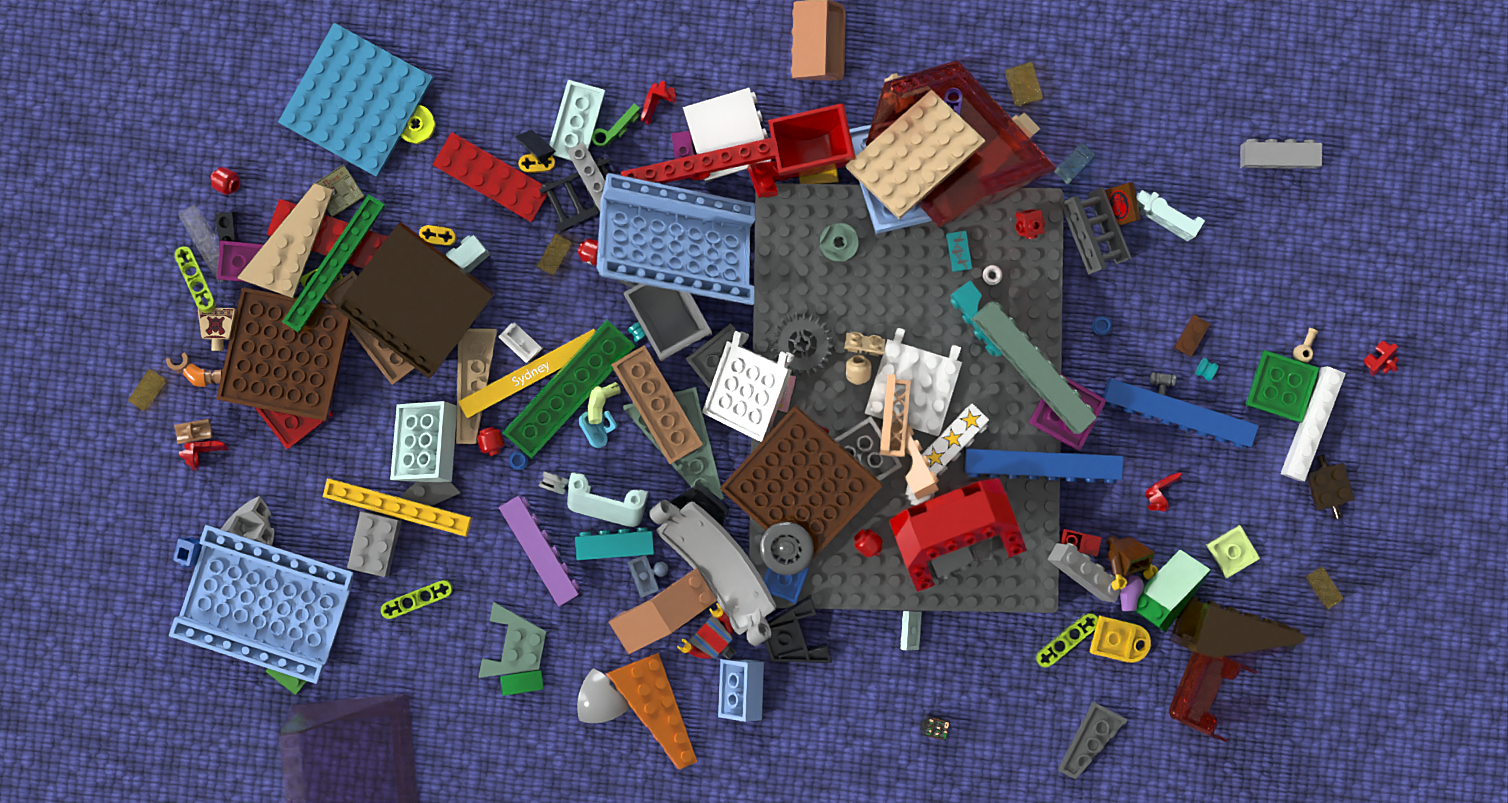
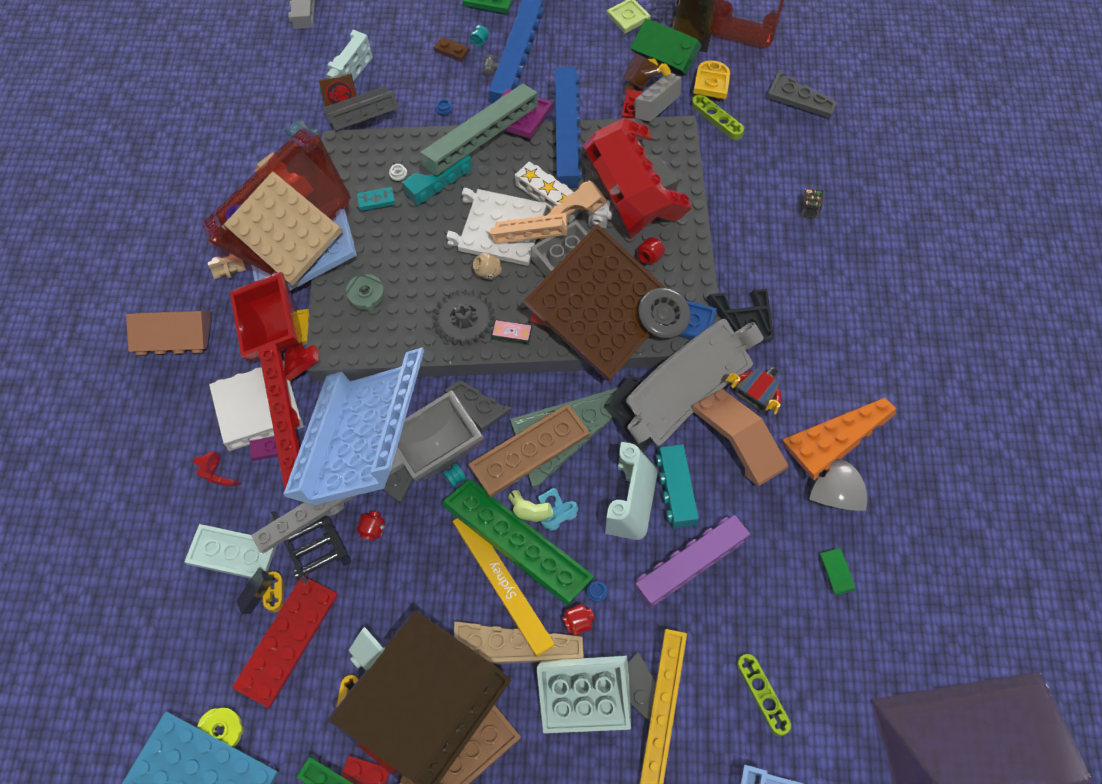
camera: 90 degrees left, 25 degrees down
light grey brick [347,511,402,577] -> none
sand green wing [478,602,547,678] -> none
white hinge [499,322,543,364] -> none
clear yellow tile [537,233,573,276] -> none
light grey wheel [539,471,569,494] -> none
bright green plate [592,103,641,149] -> none
sand blue plate [627,555,669,598] -> none
white plate [702,331,795,442] -> none
light blue slope [718,659,764,722] -> none
tan hinge [844,332,885,357] -> none
light aqua plate [901,611,922,650] -> none
clear yellow plate [1005,62,1043,107] -> none
red brick [1015,209,1045,239] -> none
medium lavender arm [1120,574,1144,611] -> none
red hair [1145,473,1183,512] -> none

